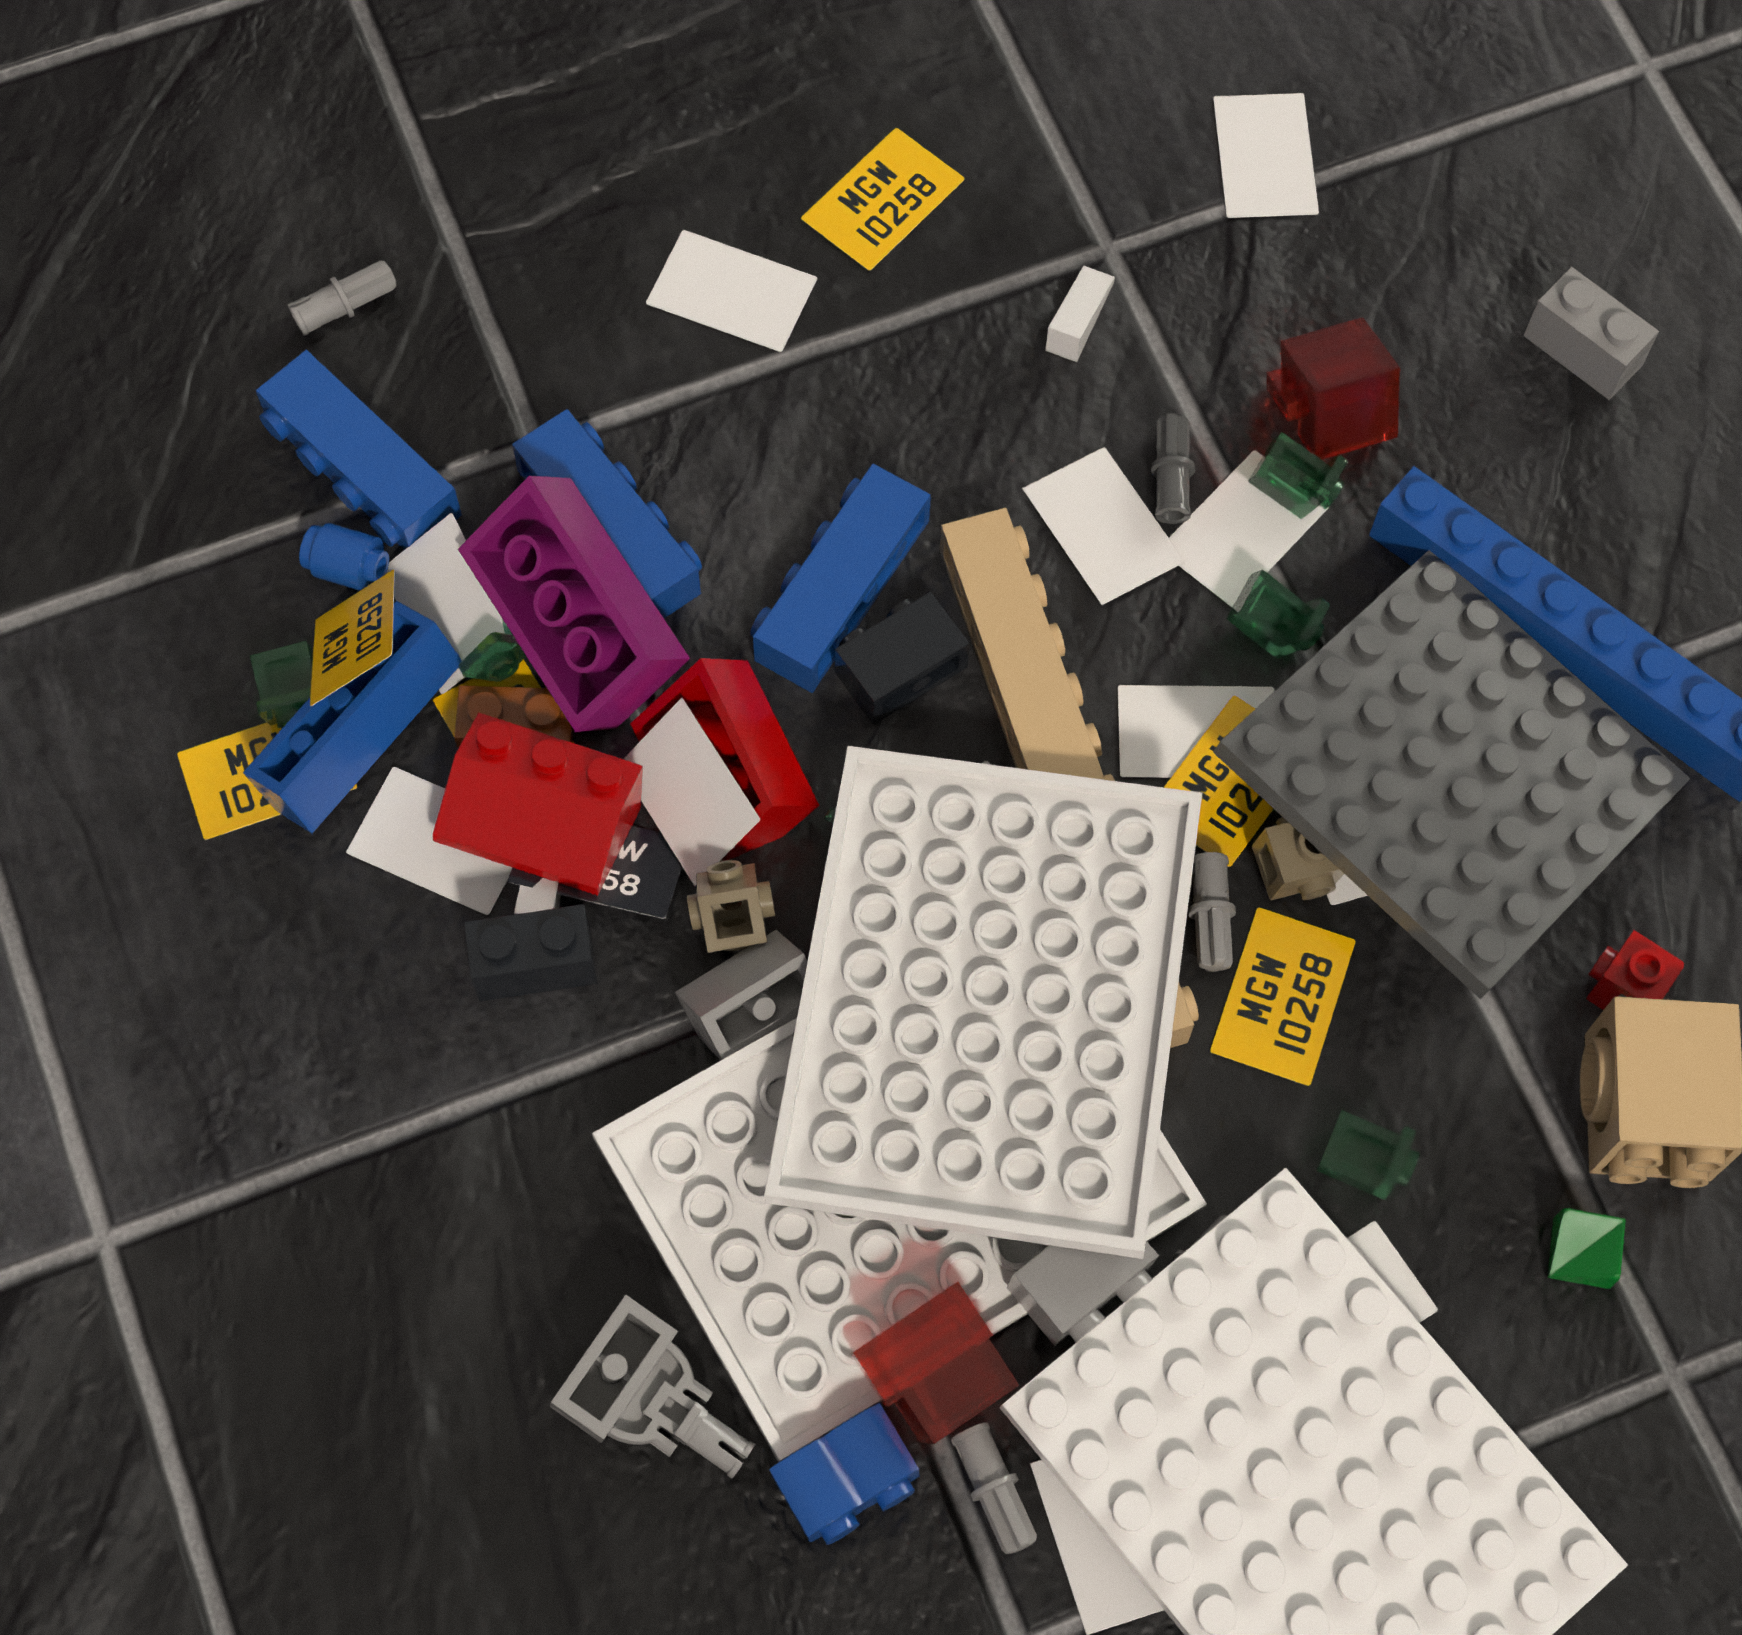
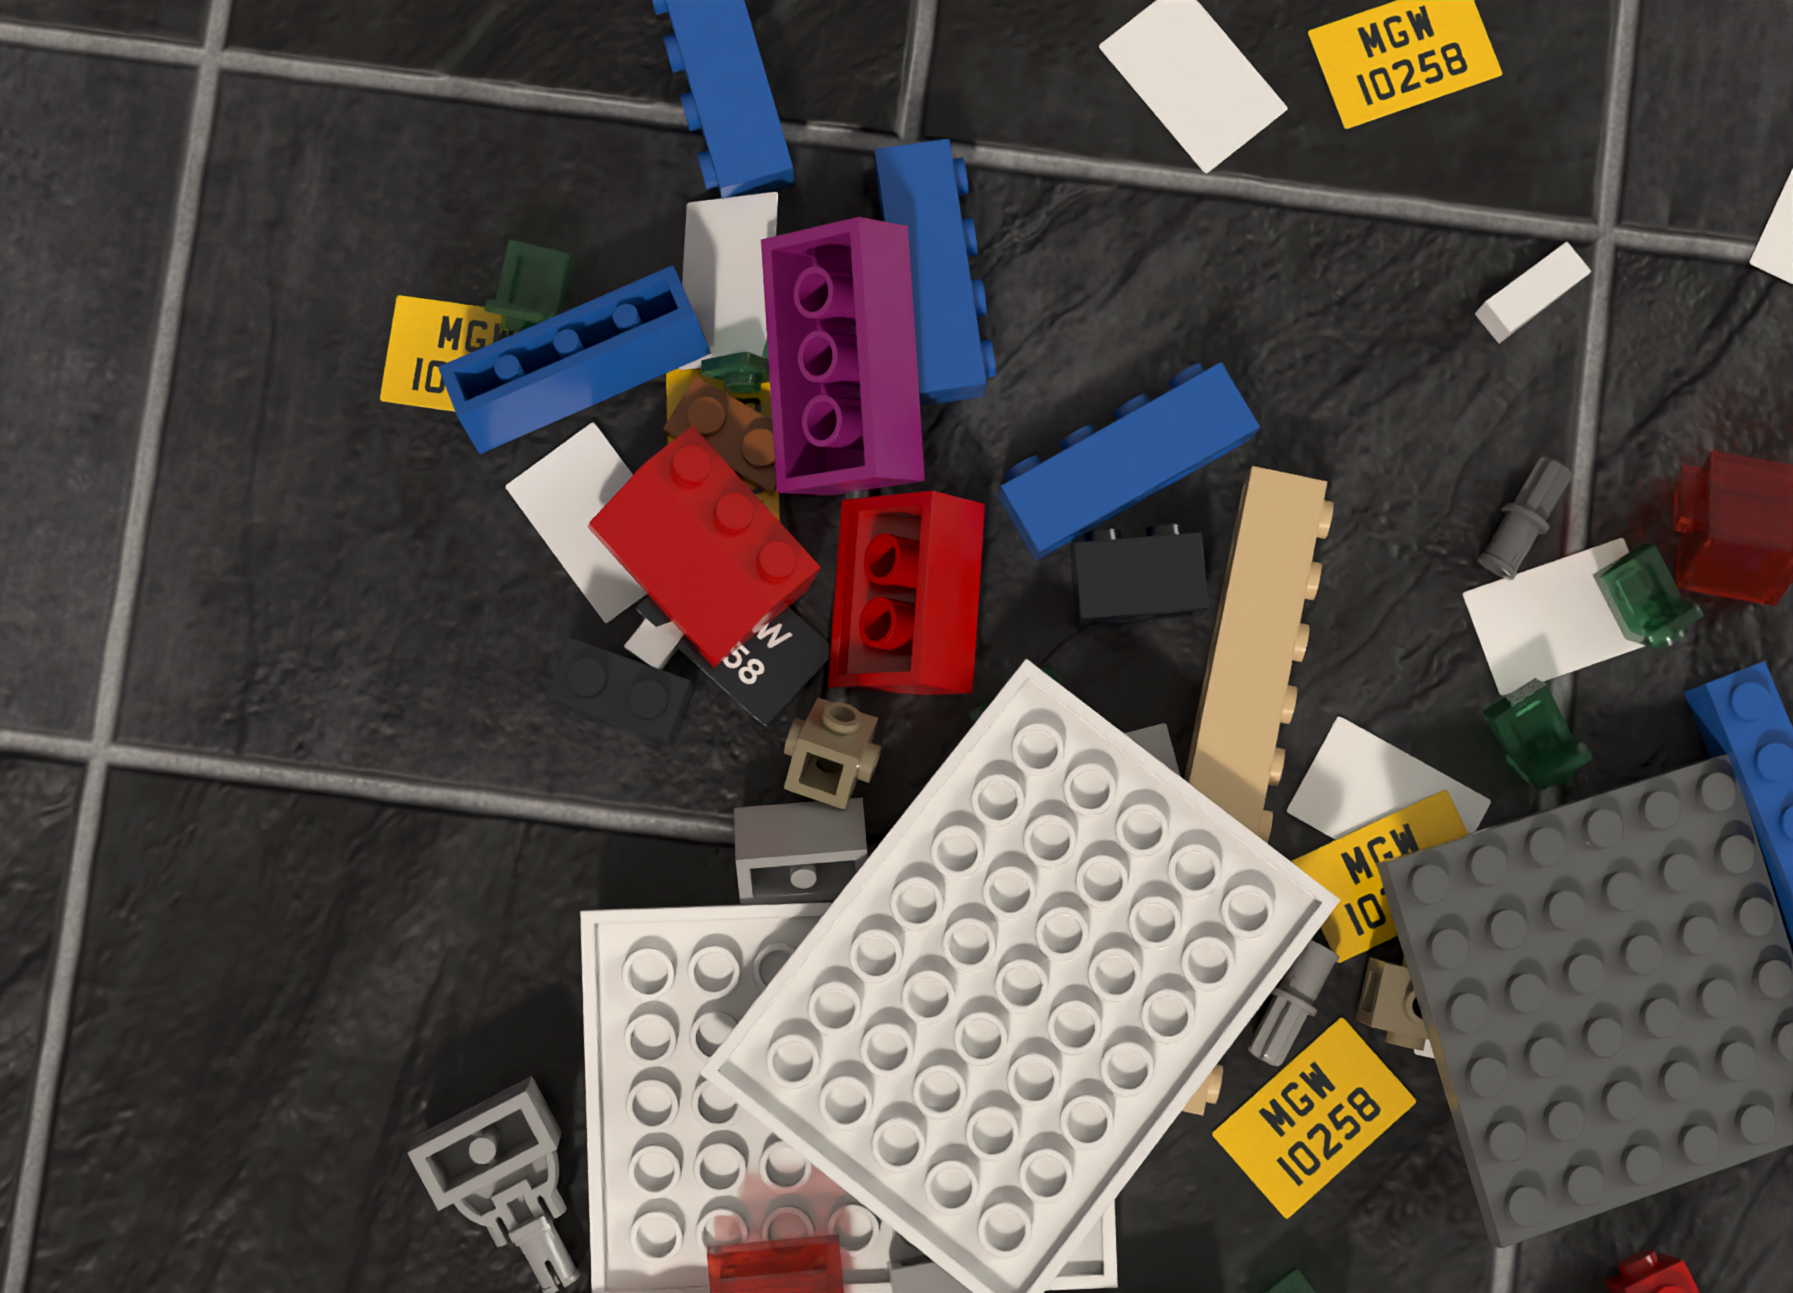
camera: 25 degrees right, 15 degrees up
blue brick [299,523,389,591] -> none
yellow sticker [310,570,395,706] -> none
white sticker [624,698,761,886] -> none
white sticker [1022,447,1185,605] -> none

